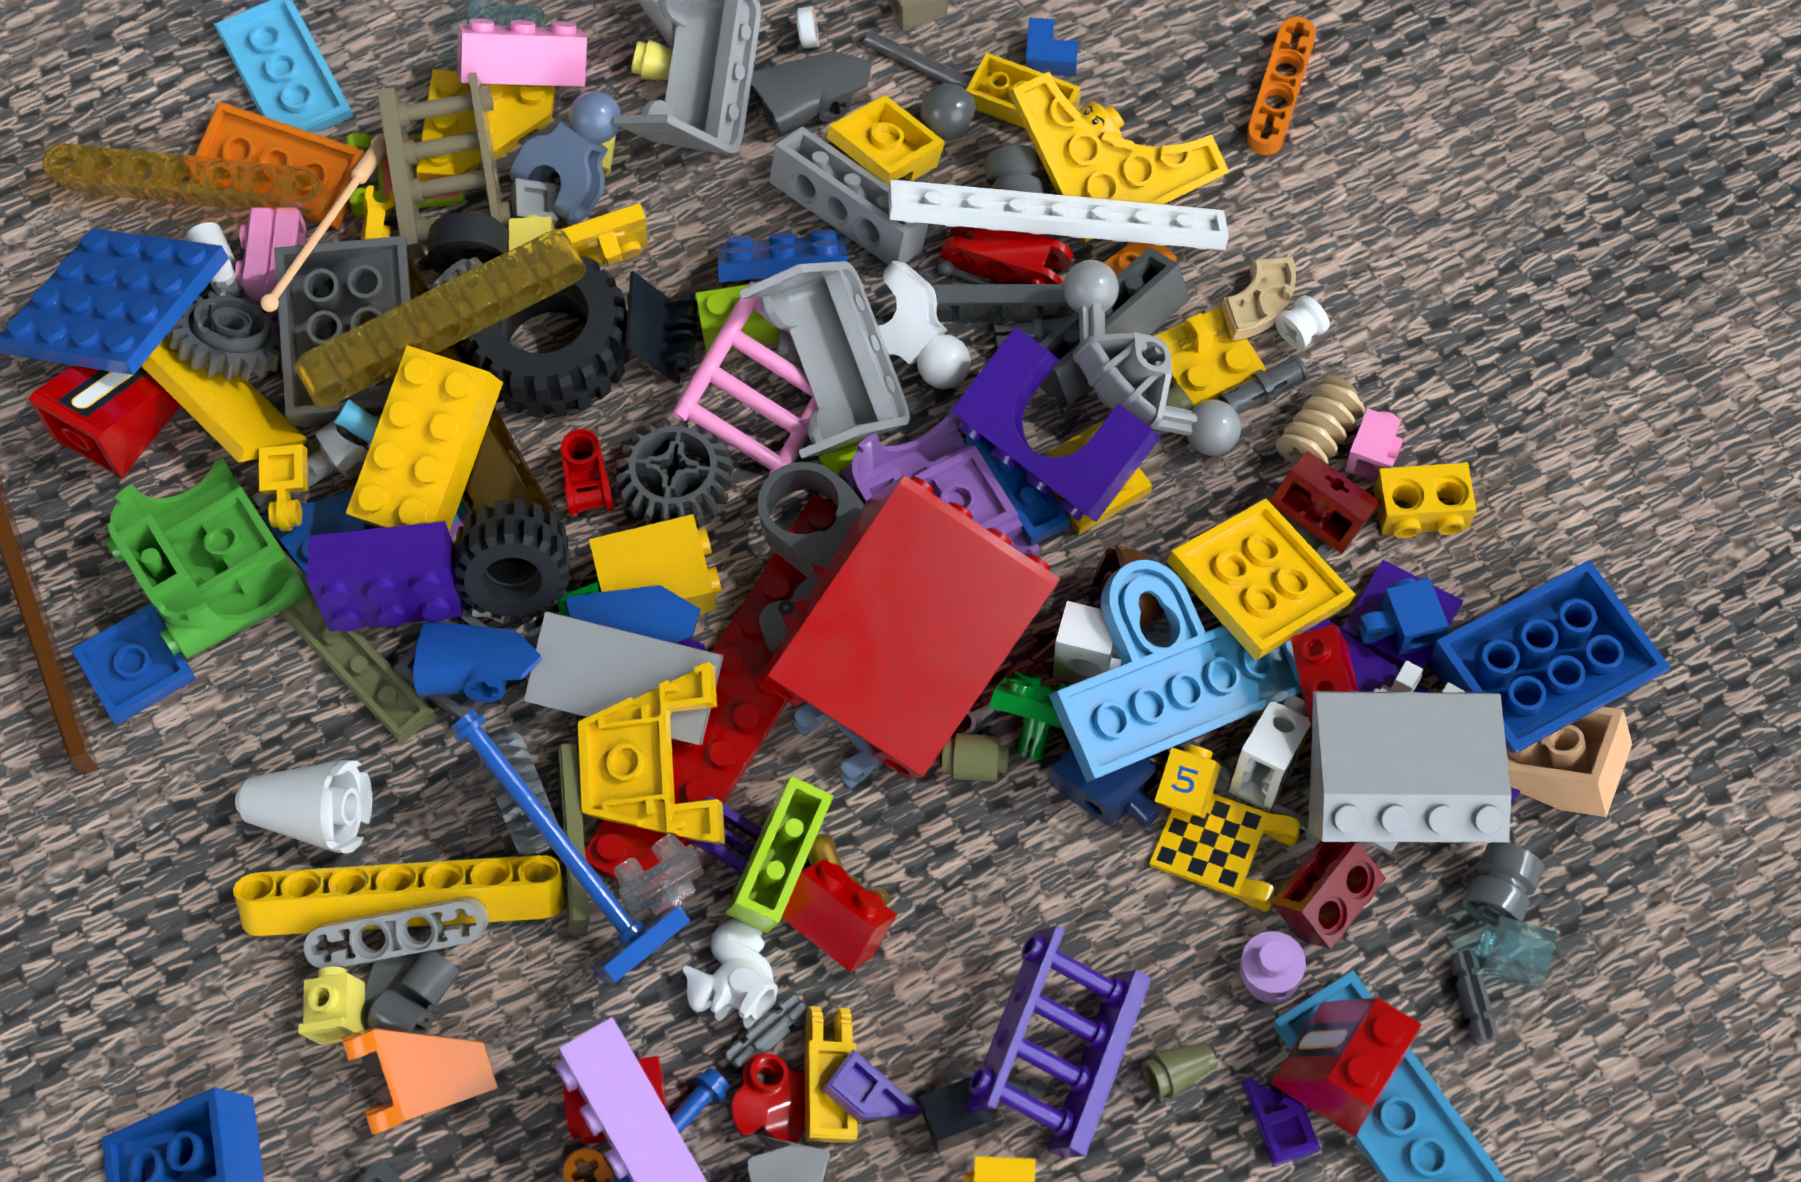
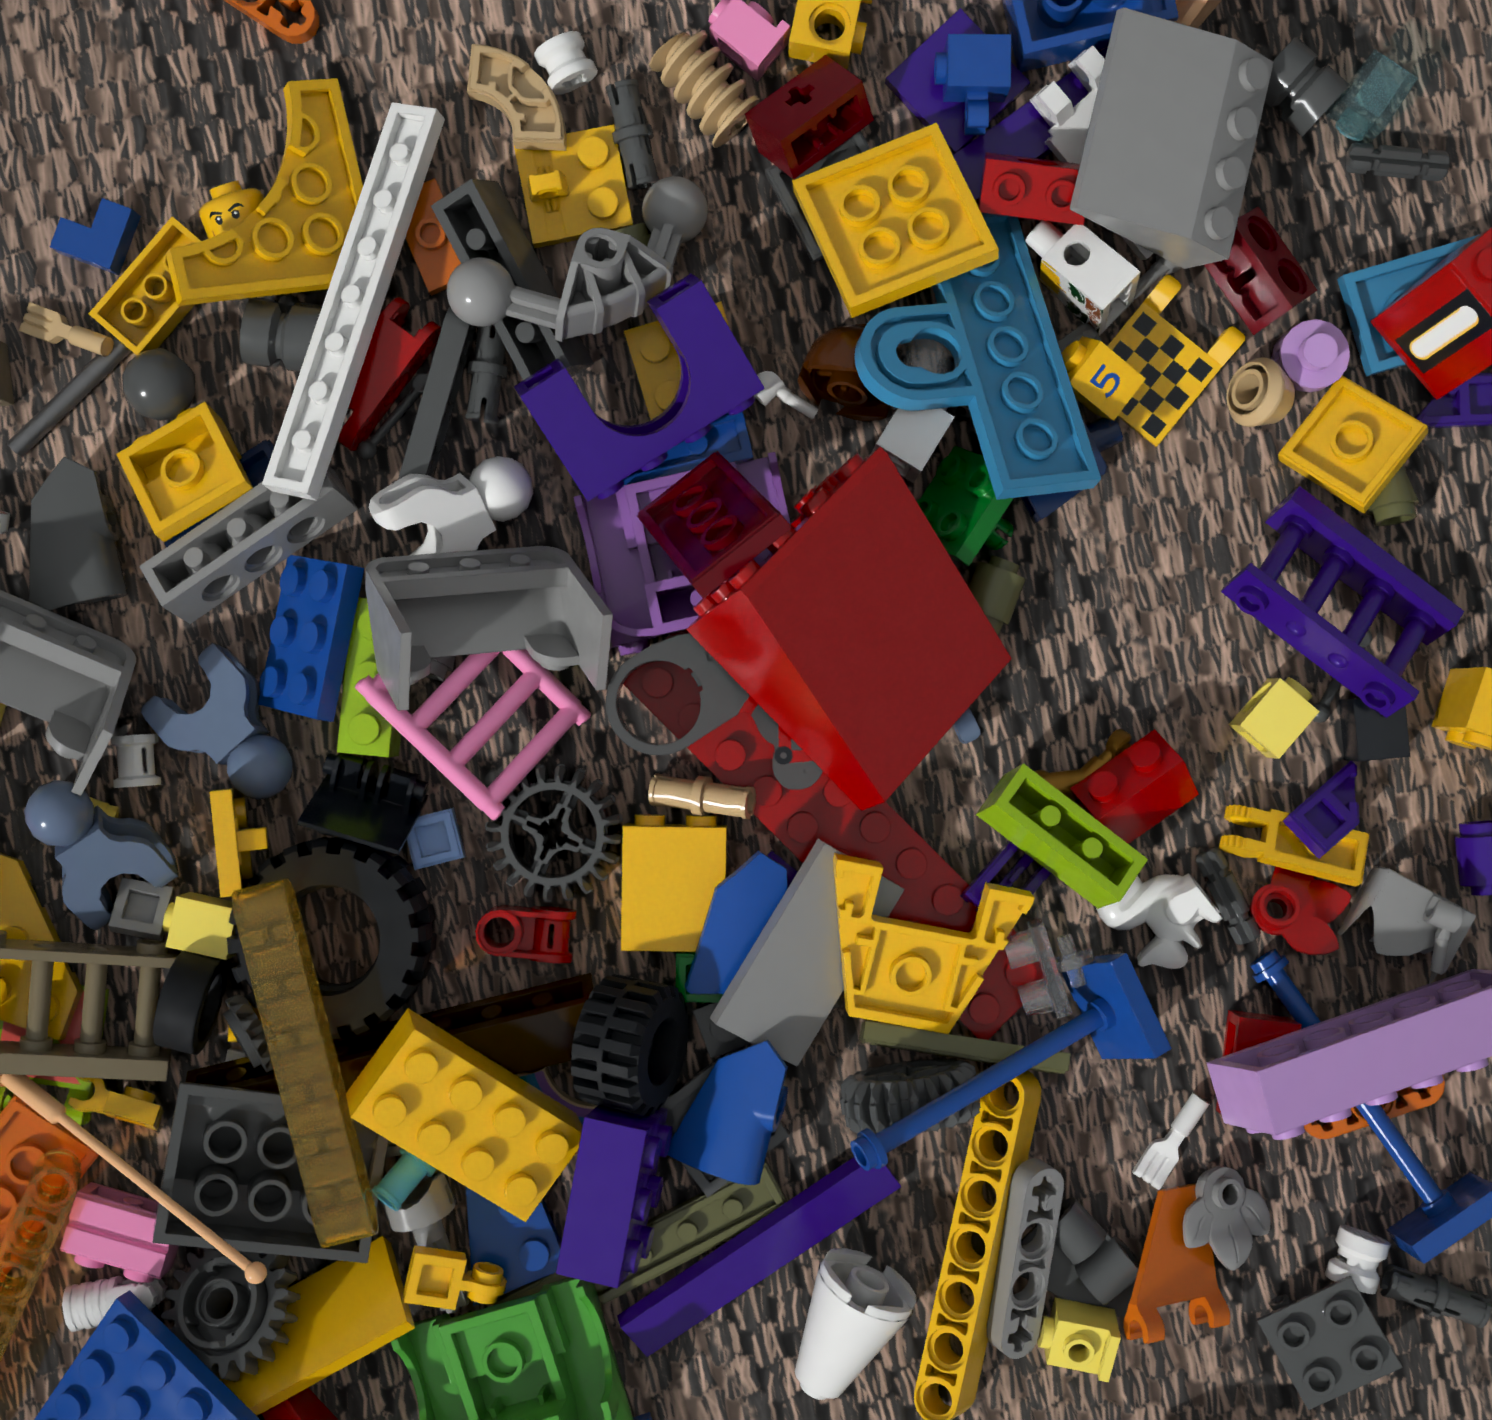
camera: 75 degrees left, 25 degrees up
none -> tan piece [18,302,114,357]
none -> white bush [111,734,161,788]
none -> sand blue piece [141,643,293,800]
none -> light blue tile [407,807,466,870]
none -> dark purple tile [617,1157,901,1357]
none -> dark red tile [637,451,791,598]
none -> tan pin [648,773,756,820]
none -> white hand [754,371,819,419]
none -> white piece [1132,1092,1210,1190]
none -> light grey plate [1182,1166,1271,1271]
none -> tan cone [1226,357,1295,427]
none -> light yellow brick [1228,677,1320,759]
none -> yellow tile [1278,375,1428,514]

